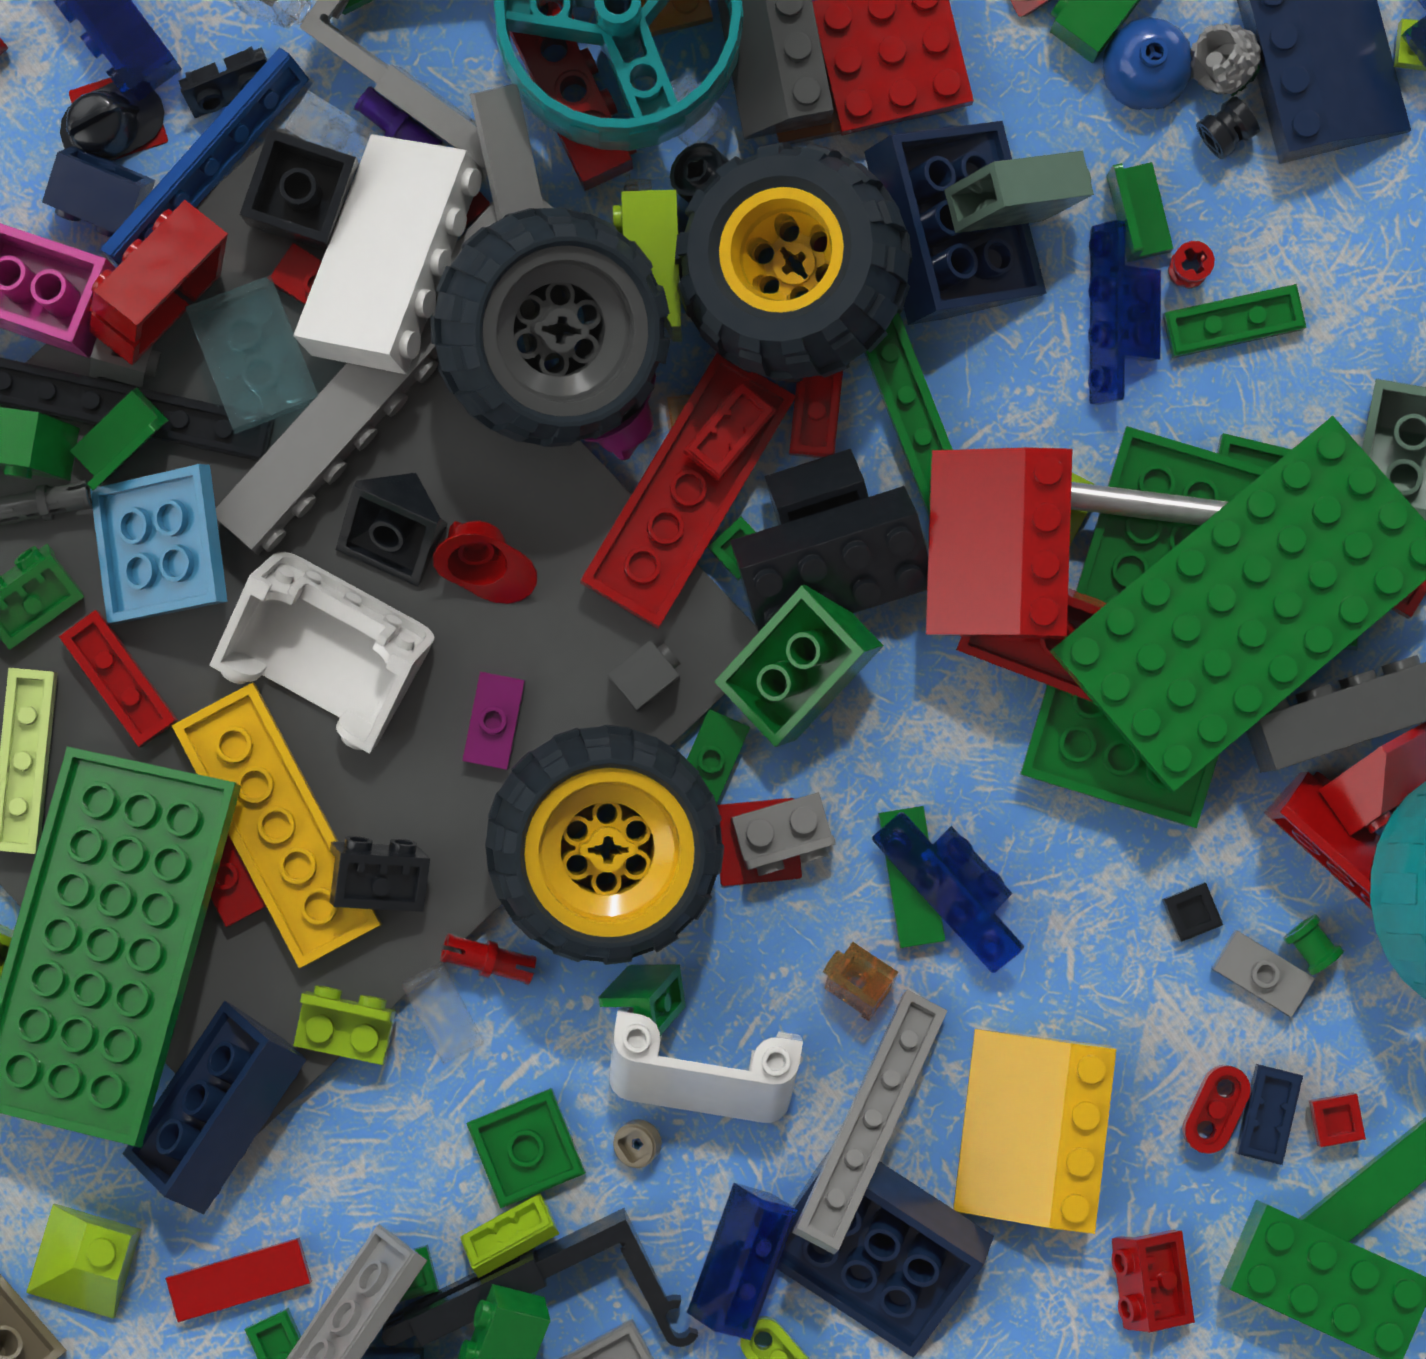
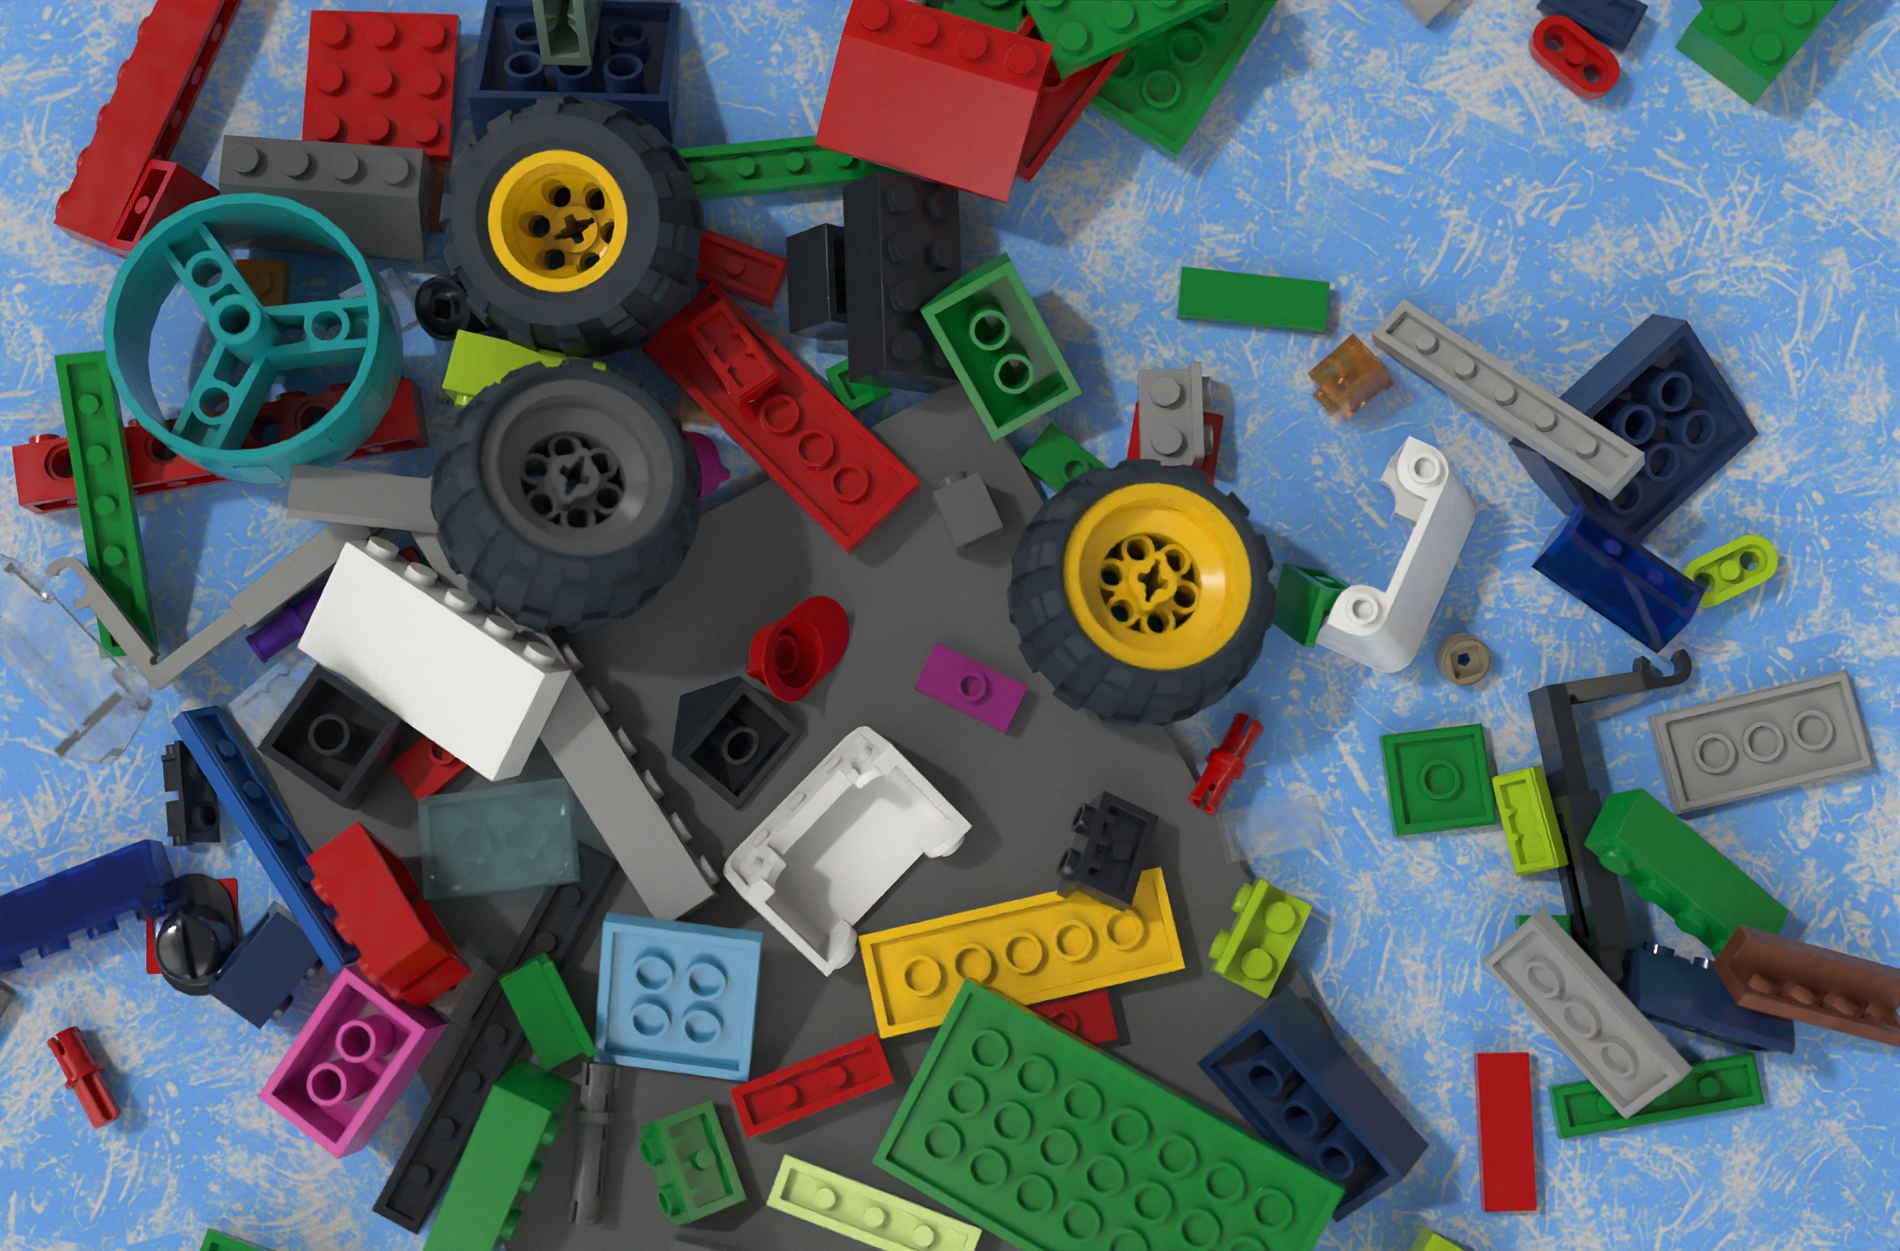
camera: 75 degrees left, 5 degrees down
clear blue bracket [872,812,1024,973] -> none
yellow slope [953,1029,1117,1234] -> none
red bracket [1111,1230,1195,1333] -> none
black tile [1162,882,1223,942] -> none

